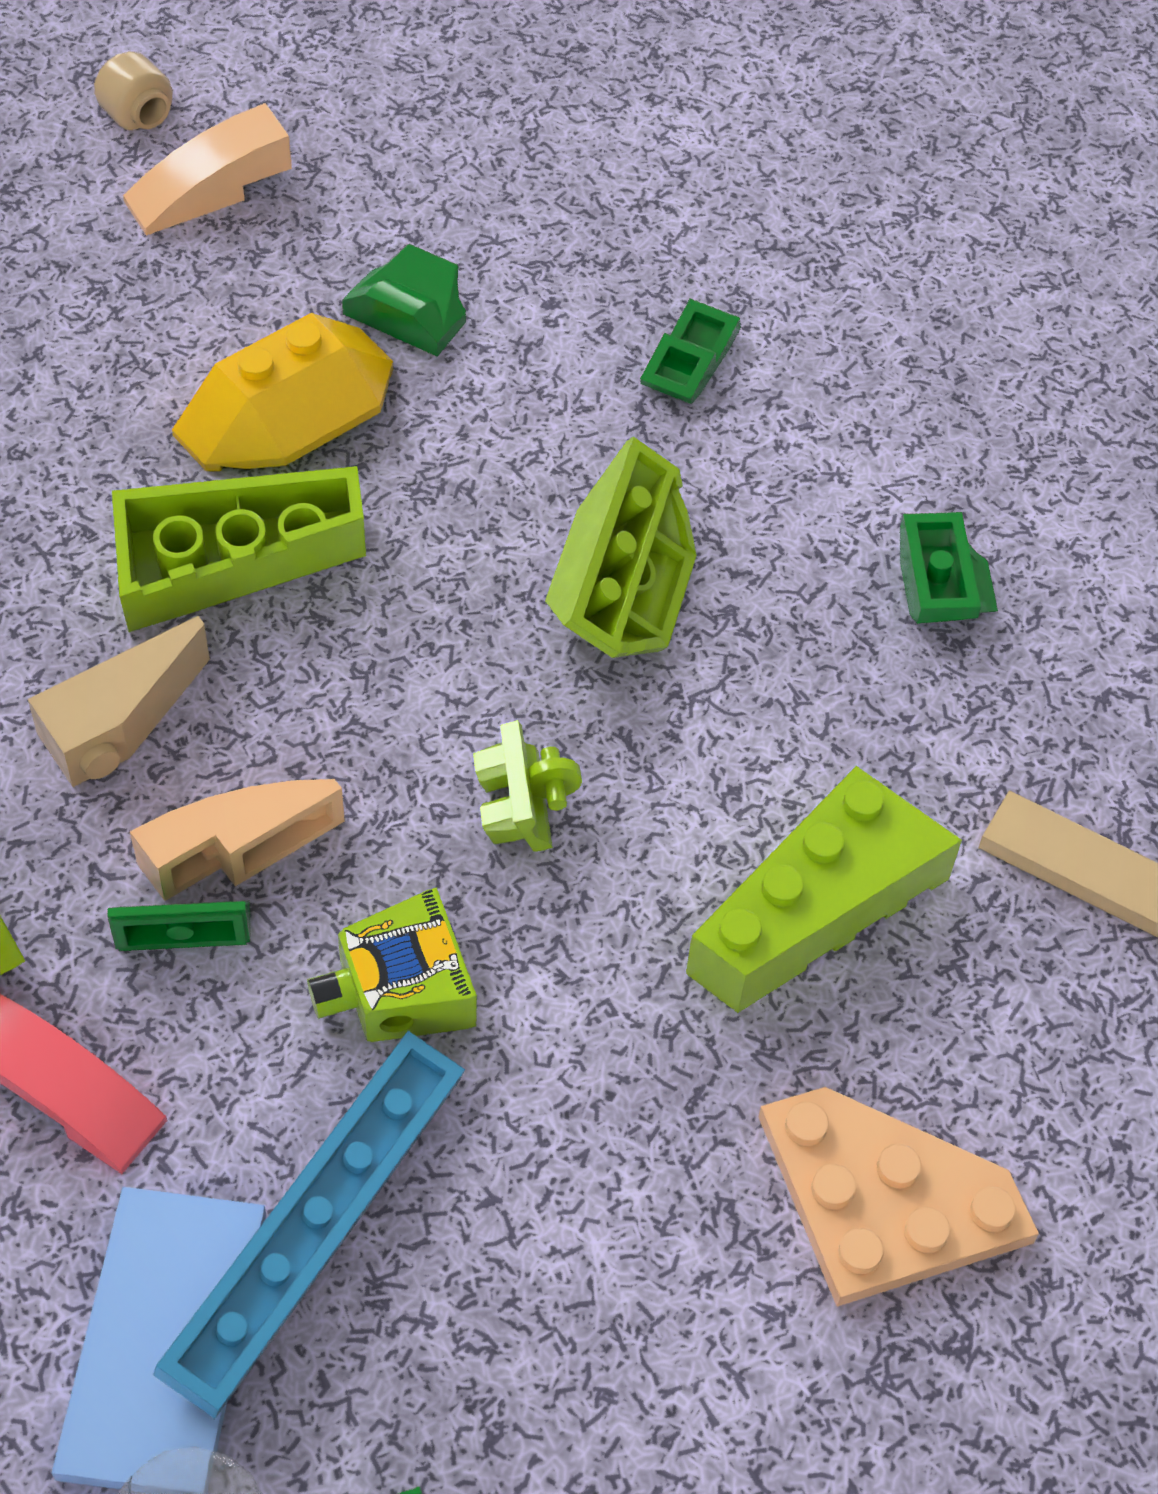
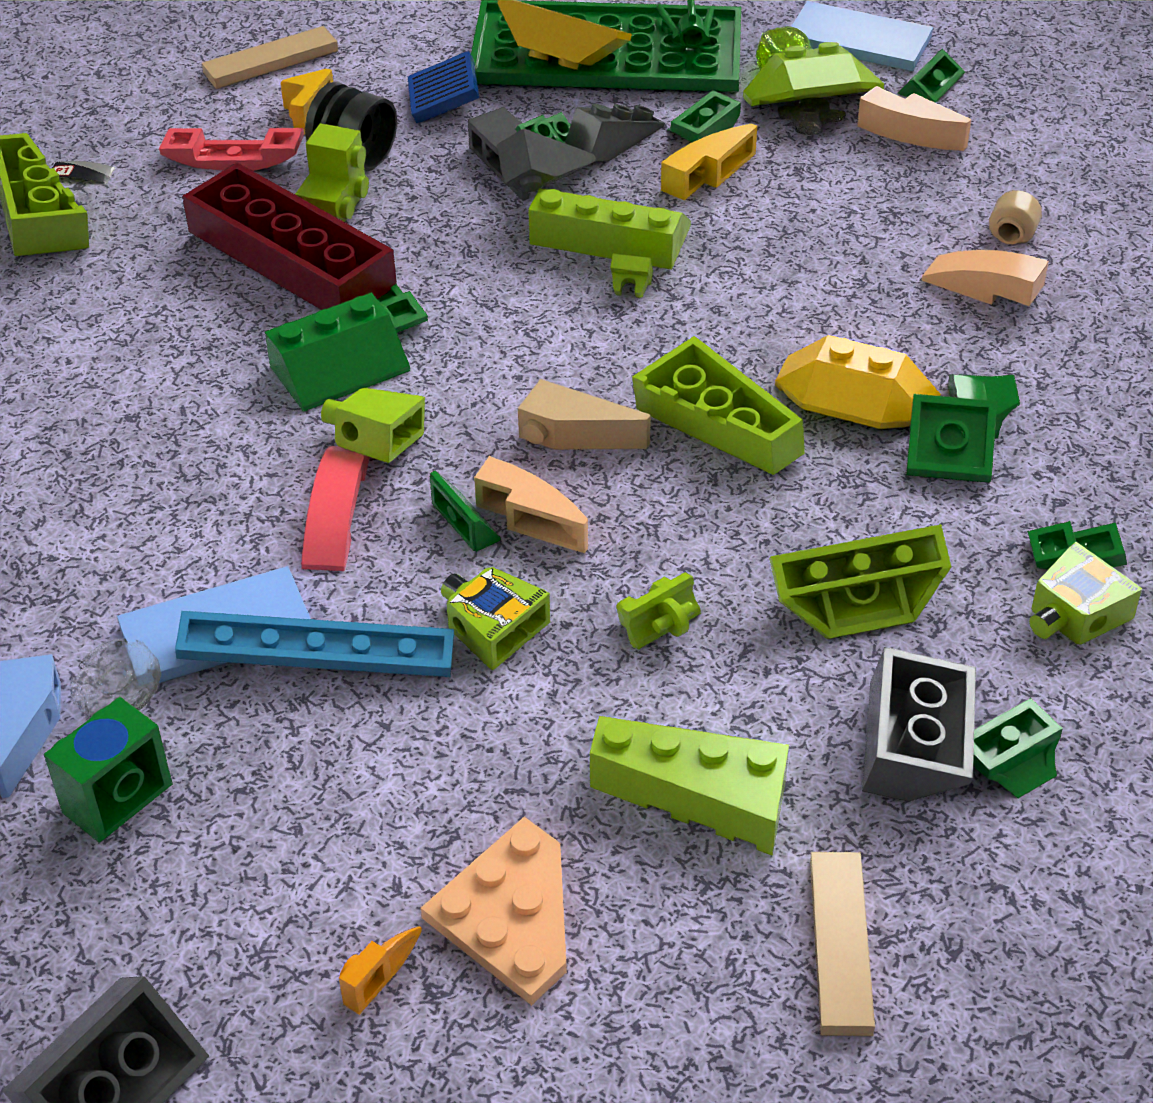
camera: 65 degrees right, 10 degrees down
none -> light orange plate [339,926,422,1015]
none -> dark grey slope [862,647,976,802]
none -> green plate [906,394,997,483]
none -> lime torso [1029,542,1142,645]

